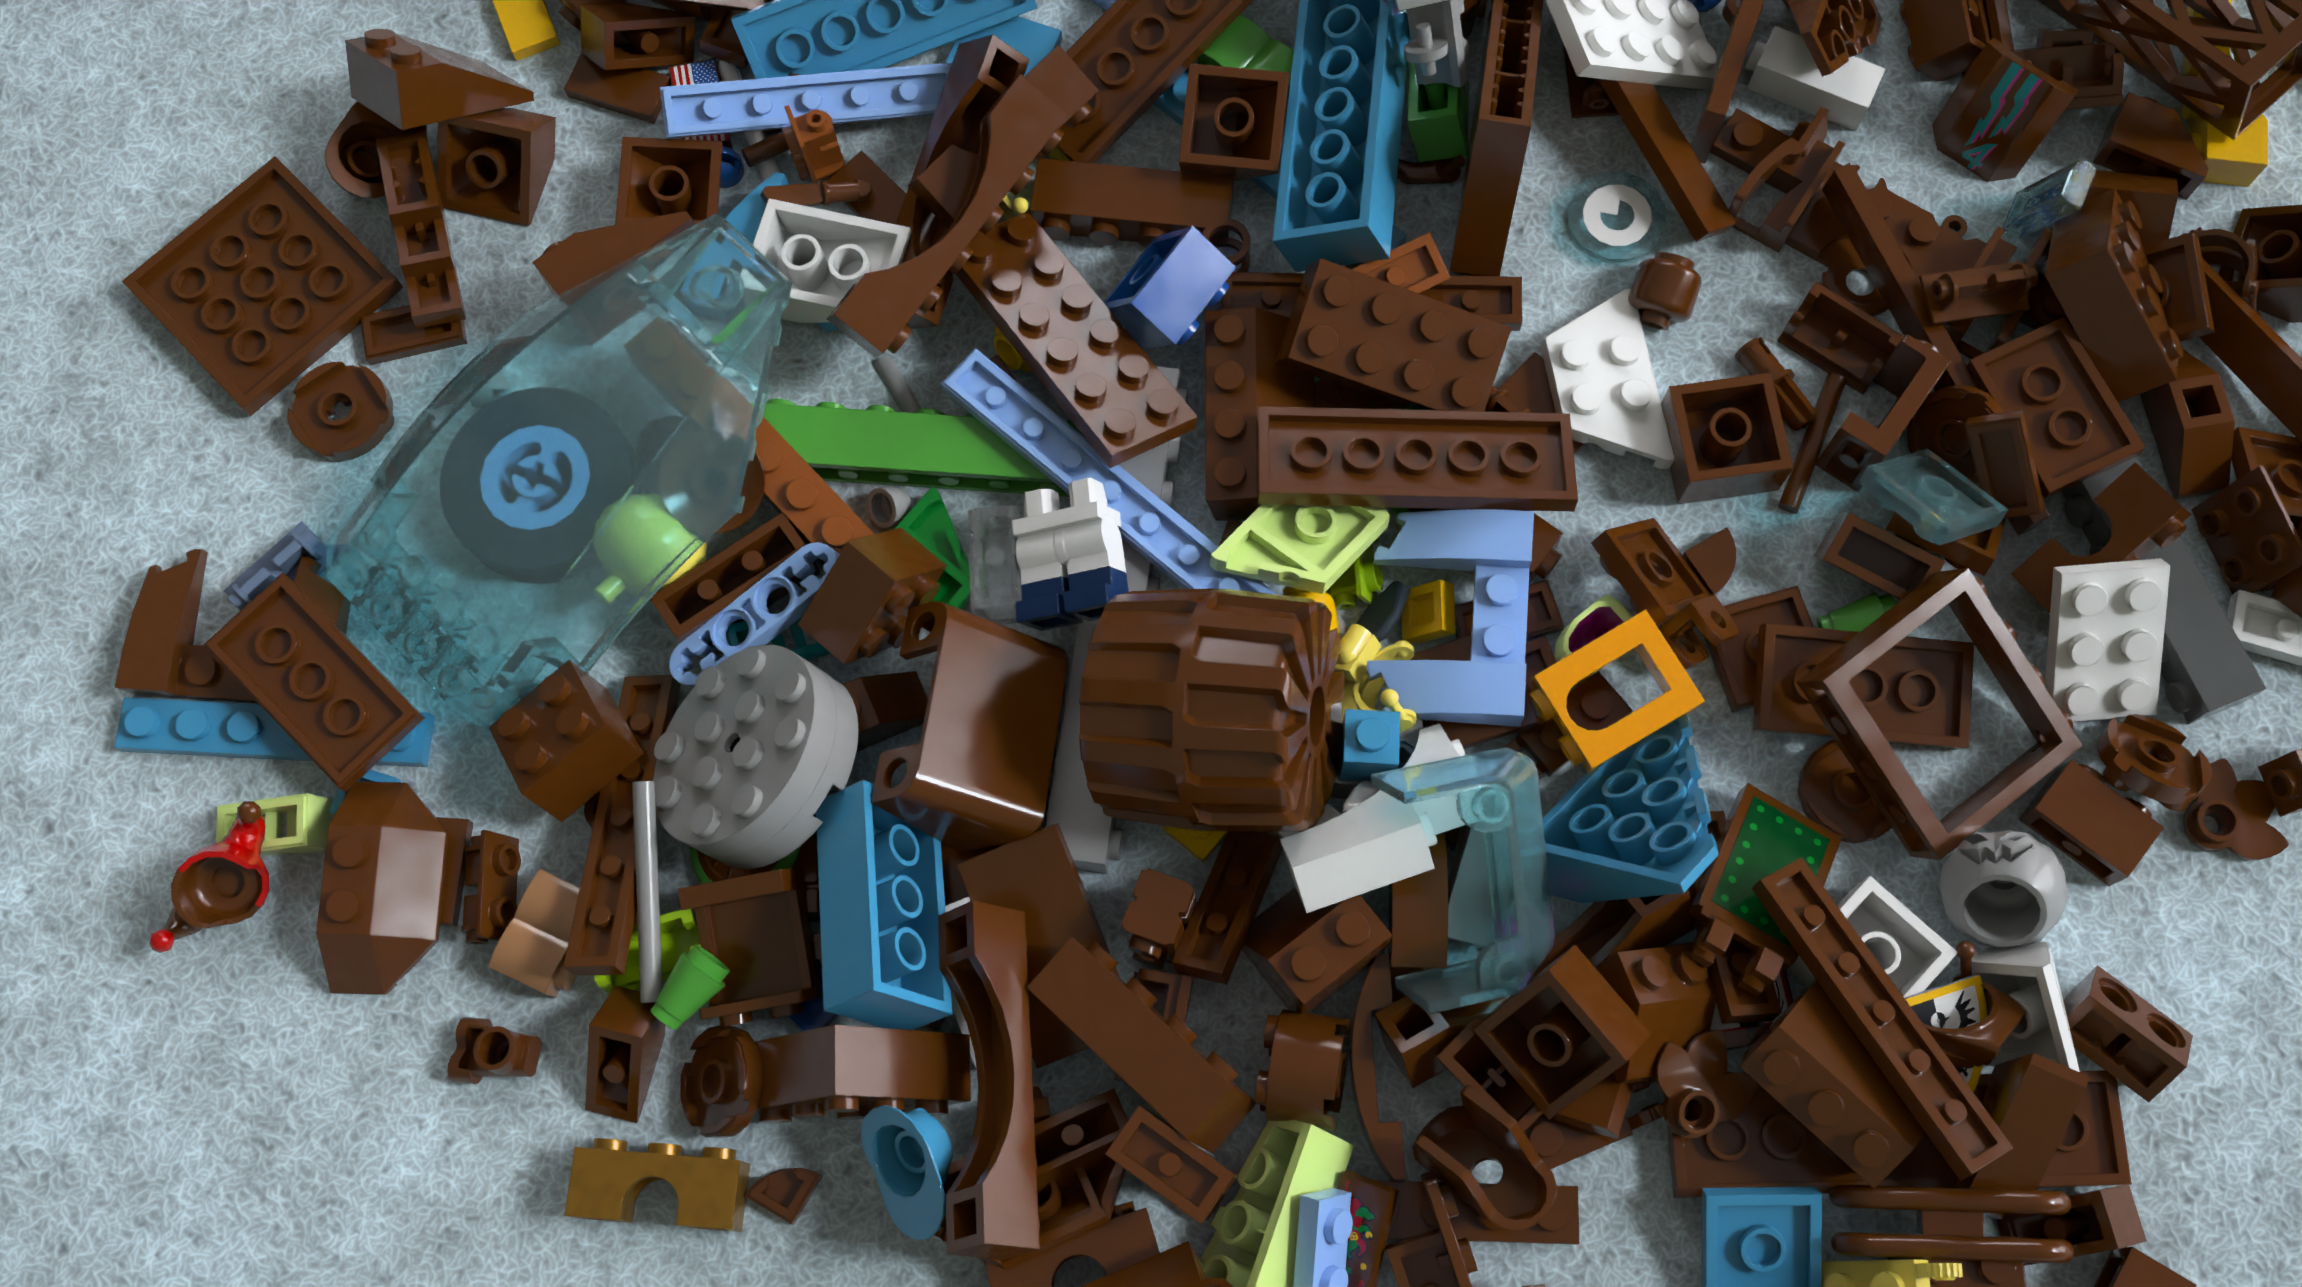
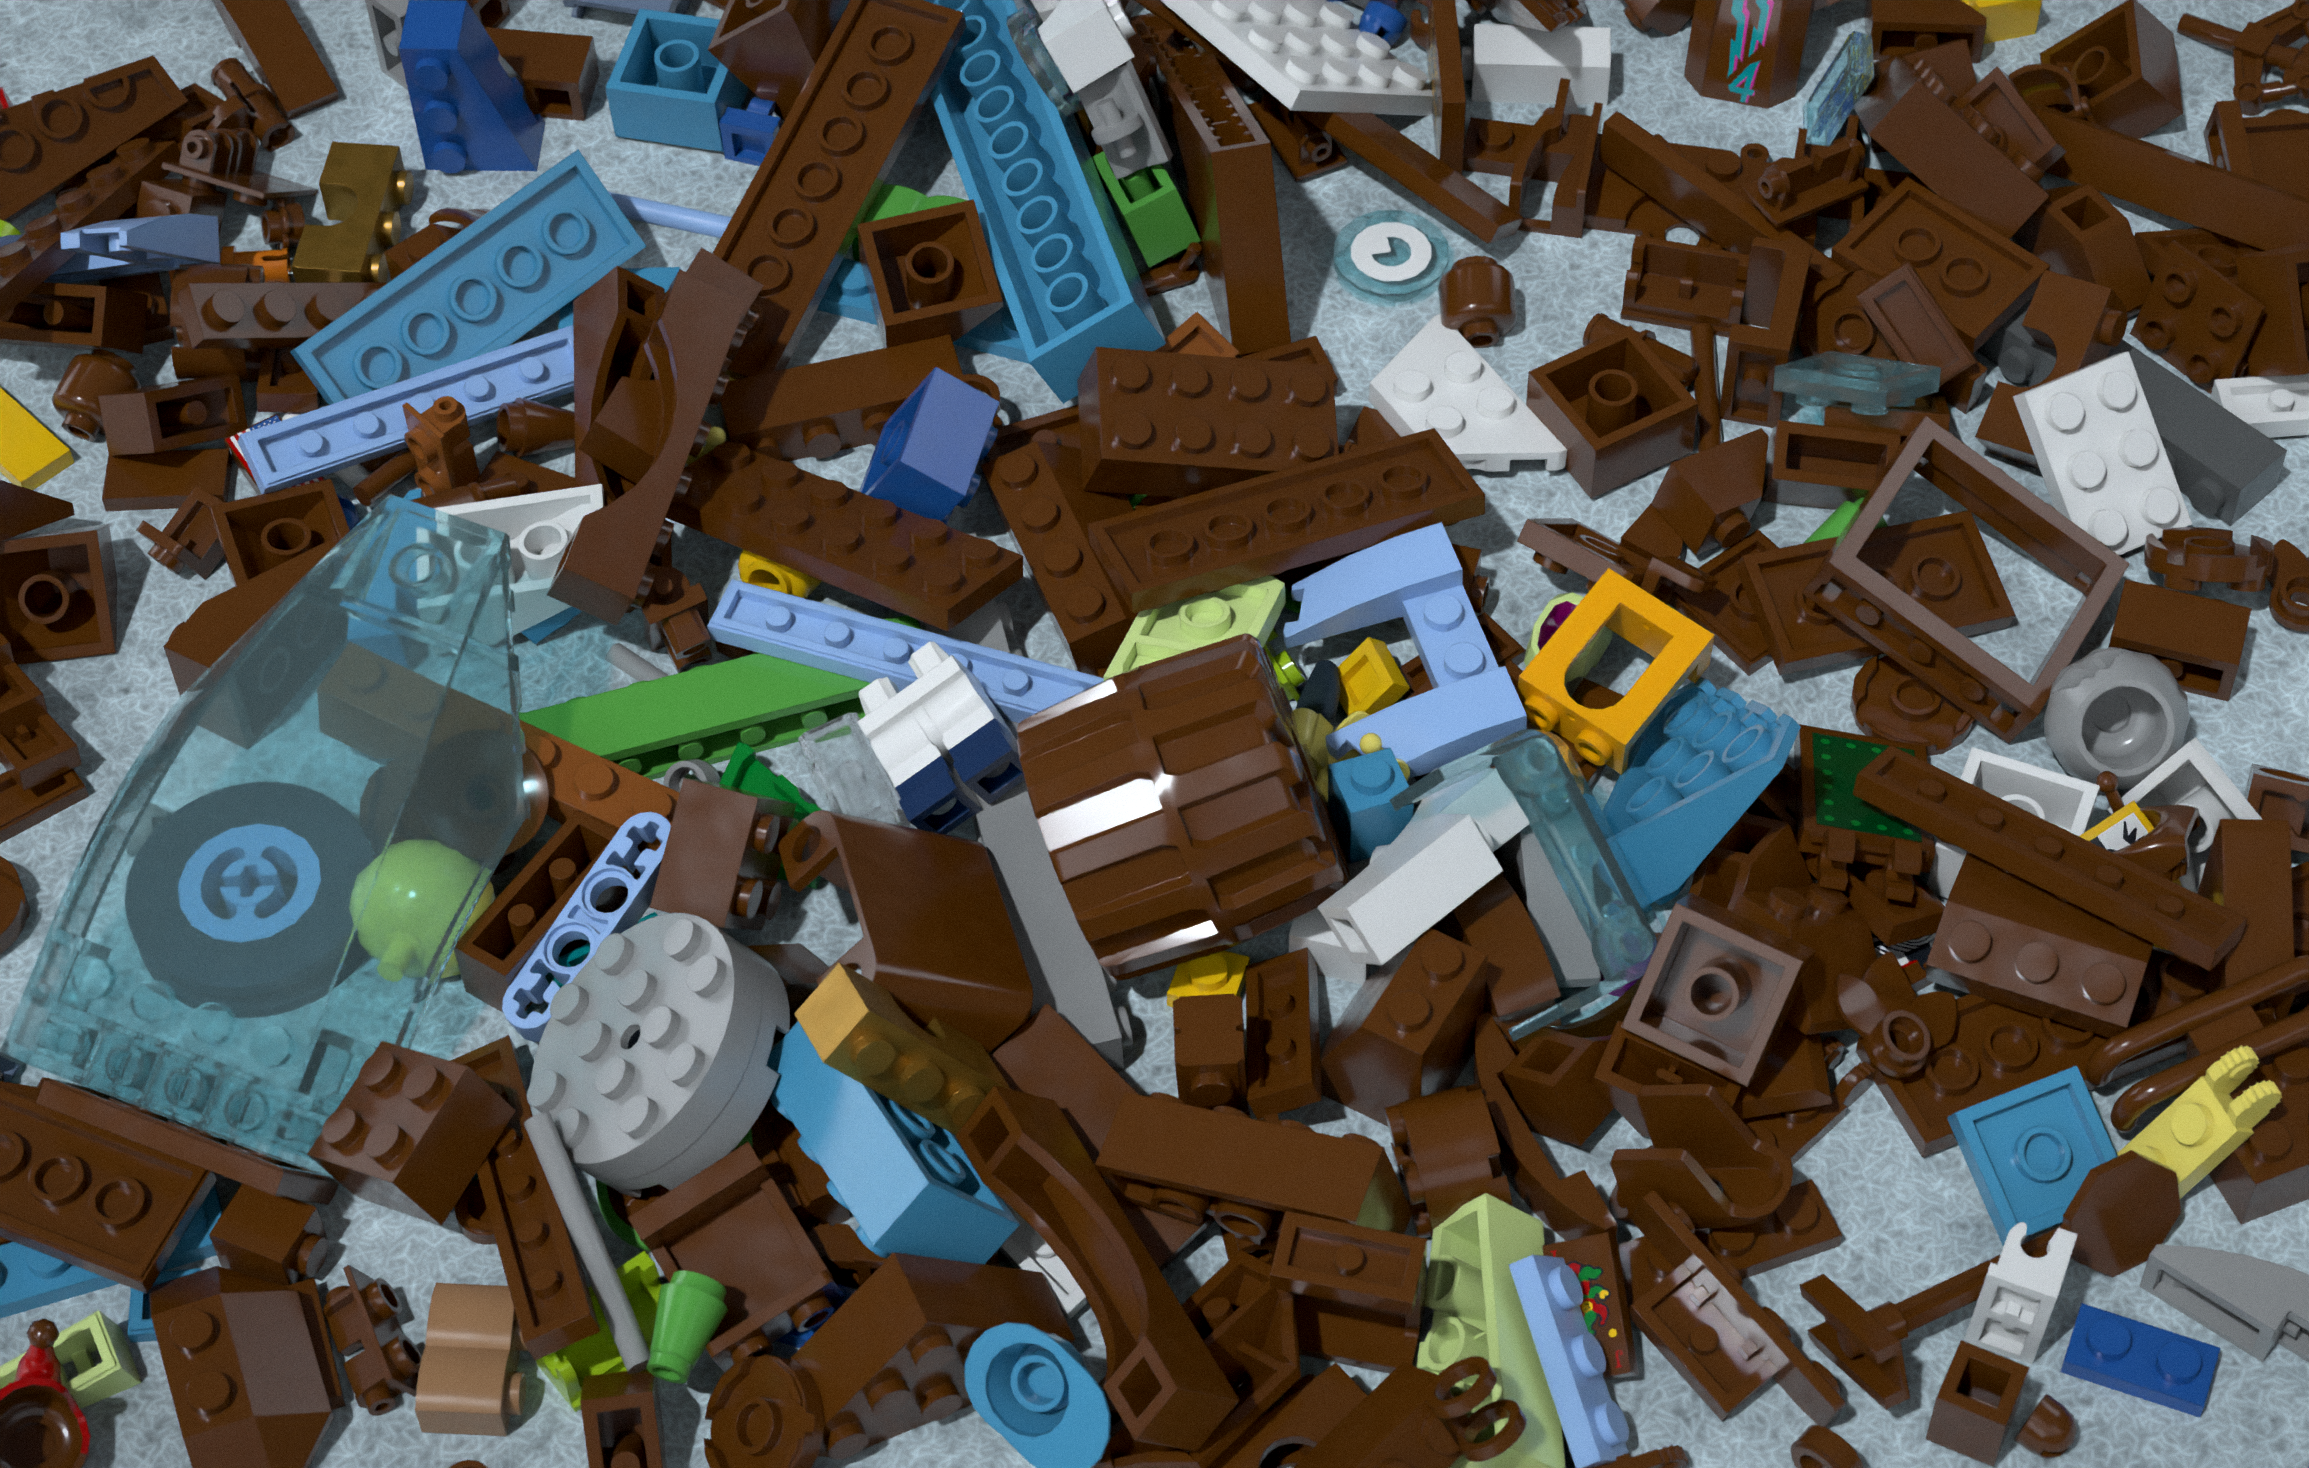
camera: 25 degrees left, 20 degrees down
none -> reddish brown tile [36,1079,339,1205]
none -> reddish brown bracket [136,485,224,580]
none -> reddish brown brick [209,1183,328,1286]
none -> reddish brown cone [497,397,575,458]
none -> reddish brown hips [641,566,712,673]
none -> pearl gold arch [794,962,1010,1135]
none -> reddish brown slope [1651,428,1769,555]

